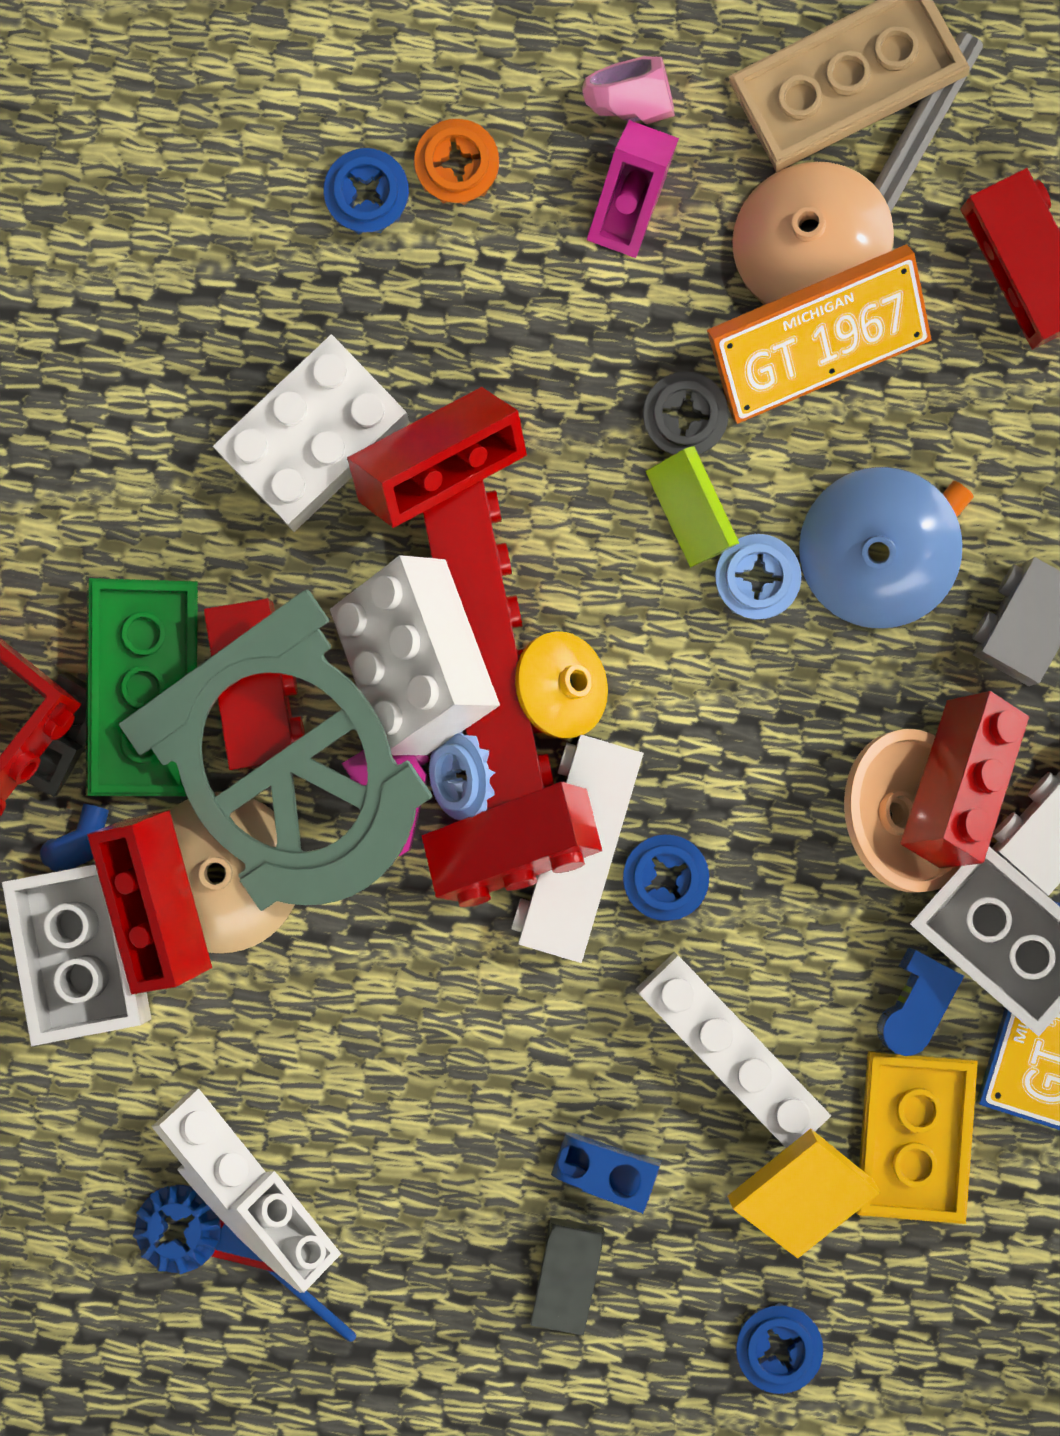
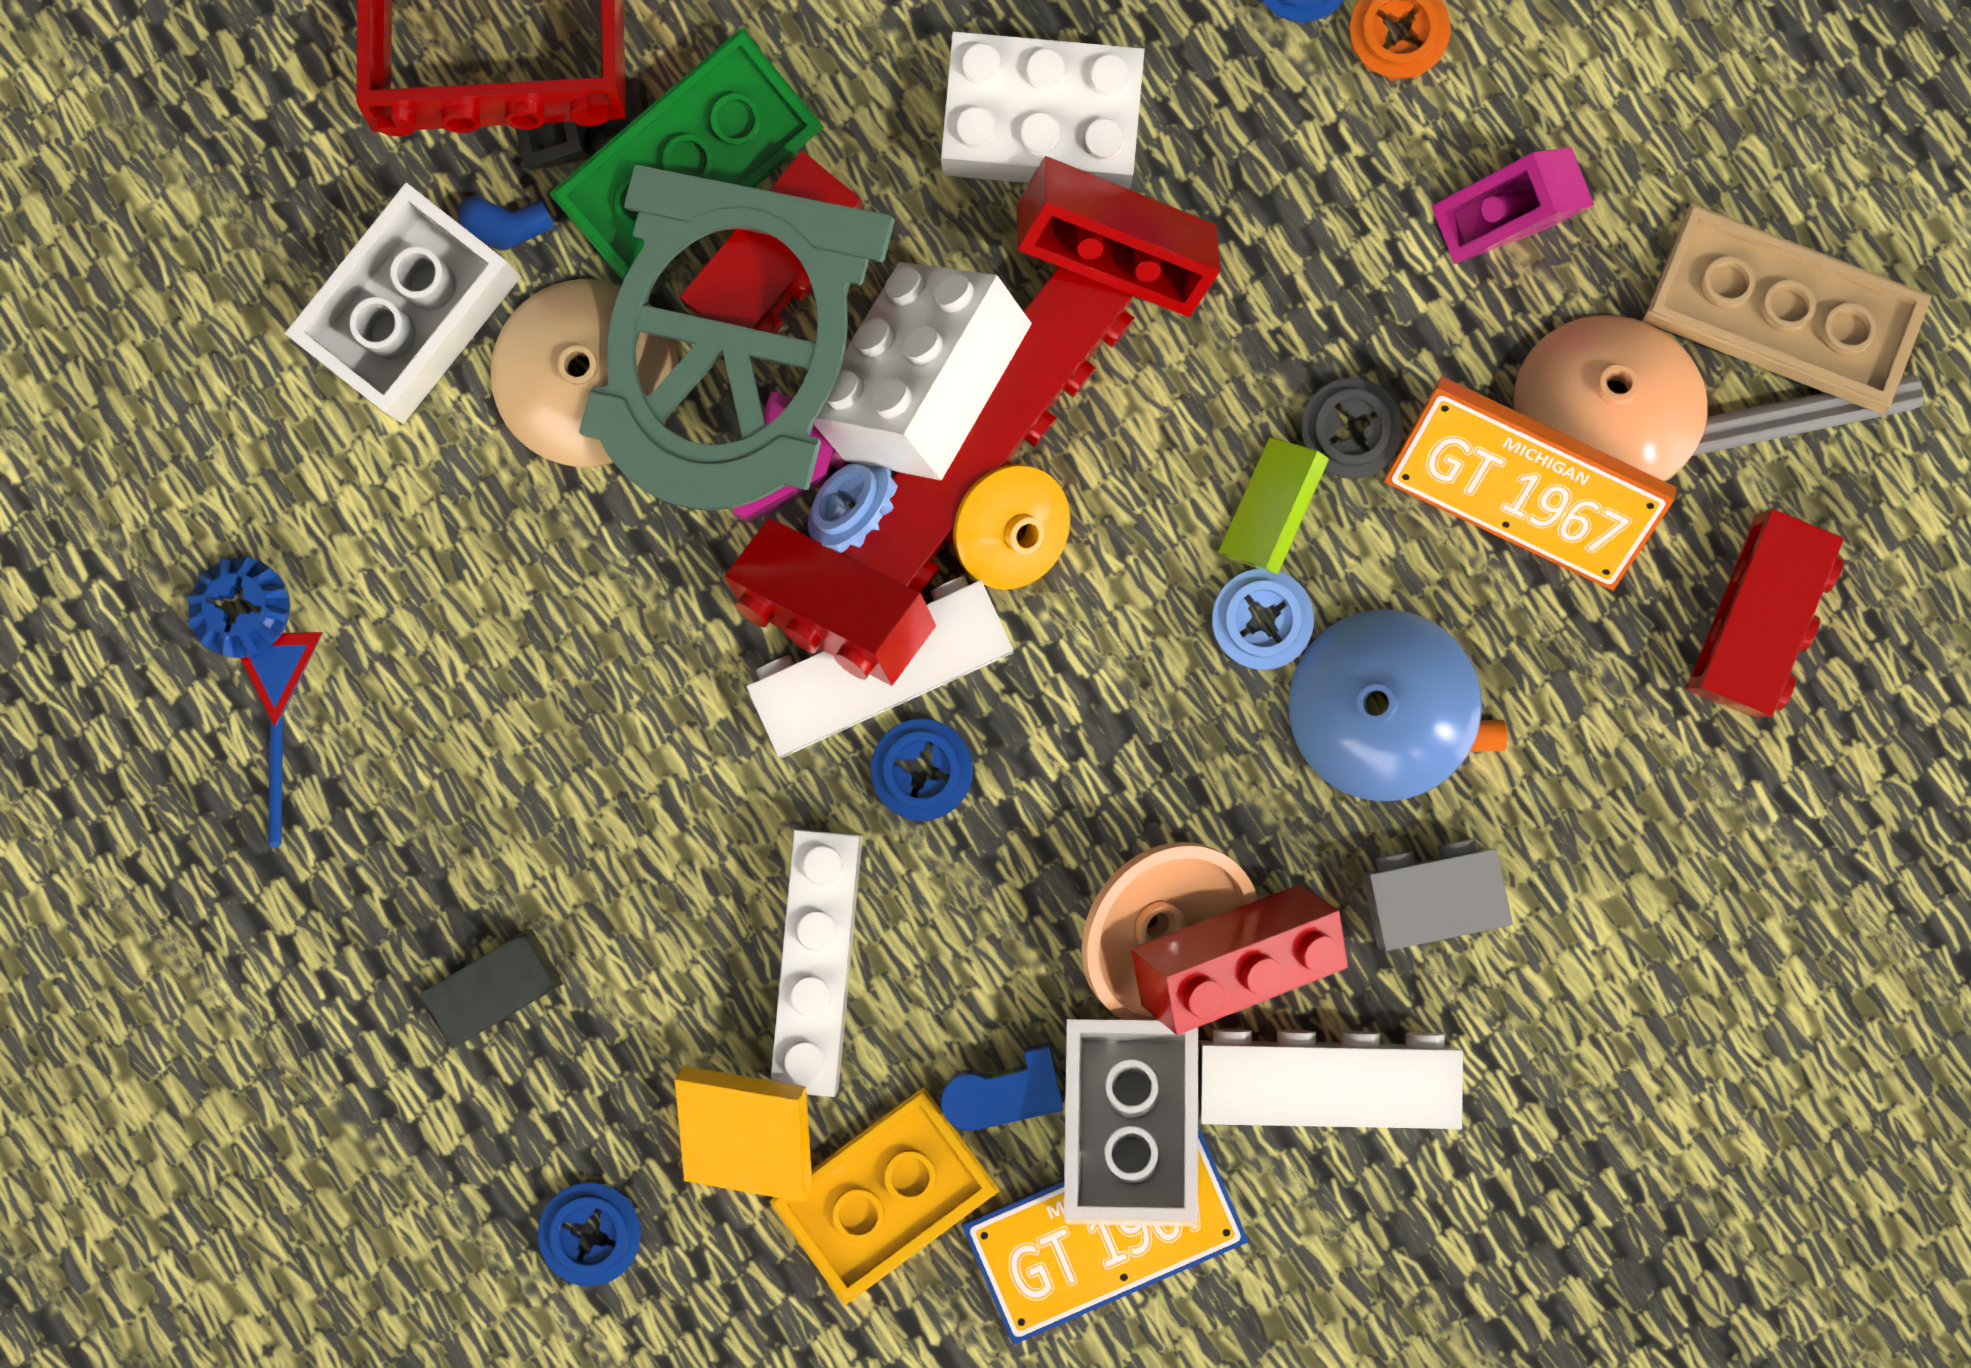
camera: 60 degrees right, 0 degrees up
red brick [87,810,212,995] -> none
white slope [152,1089,341,1293] -> none
blue leg [551,1132,662,1214] -> none
bright pink rock [582,56,675,124] -> none

